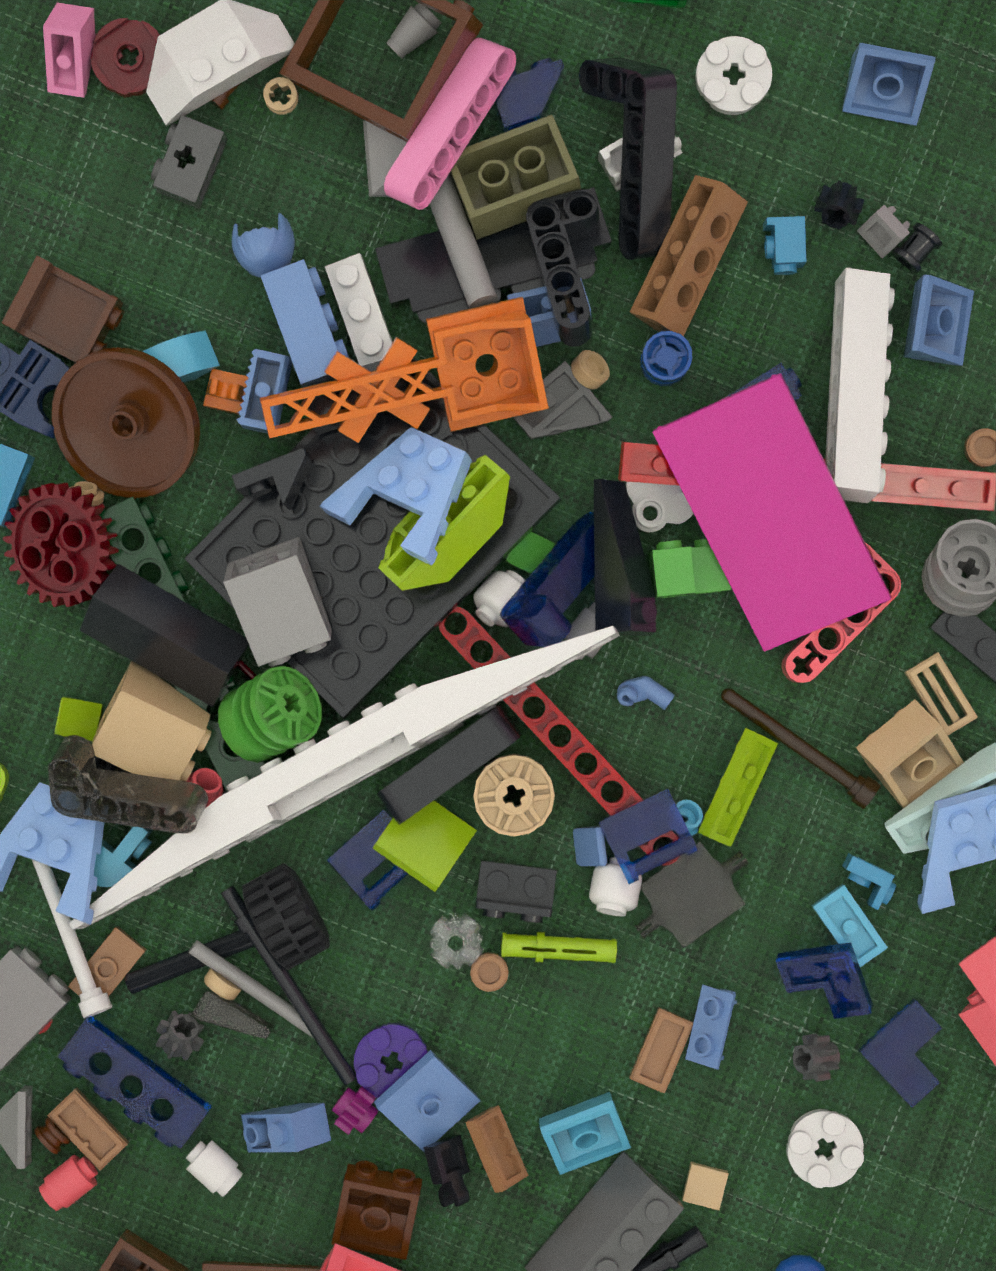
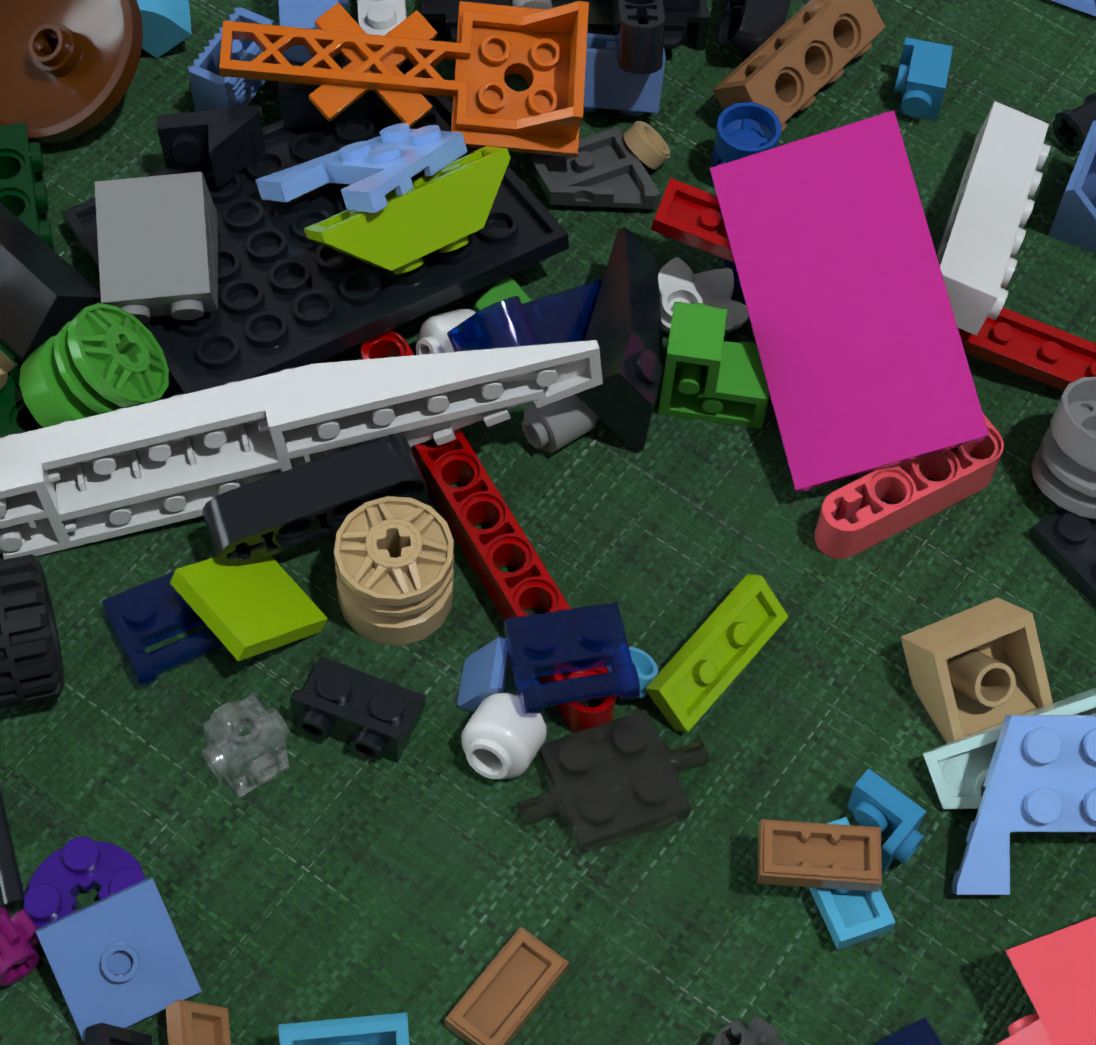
camera: 10 degrees right, 30 degrees down
orange tile [203,369,249,415] -> none
medium nougat tile [470,952,508,992] -> none
lime pin [501,932,617,963] -> none
medium blue arm [617,676,675,710] -> none
medium blue hinge [685,985,737,1070] -> none
dark brown piece [721,688,881,809] -> none
clear blue plate [776,942,873,1019] -> none
black gear [814,180,864,230] -> none
light grey tile [857,205,910,259] -> none
tan tile [904,652,978,736] -> none
none -> medium nougat plate [758,819,882,892]

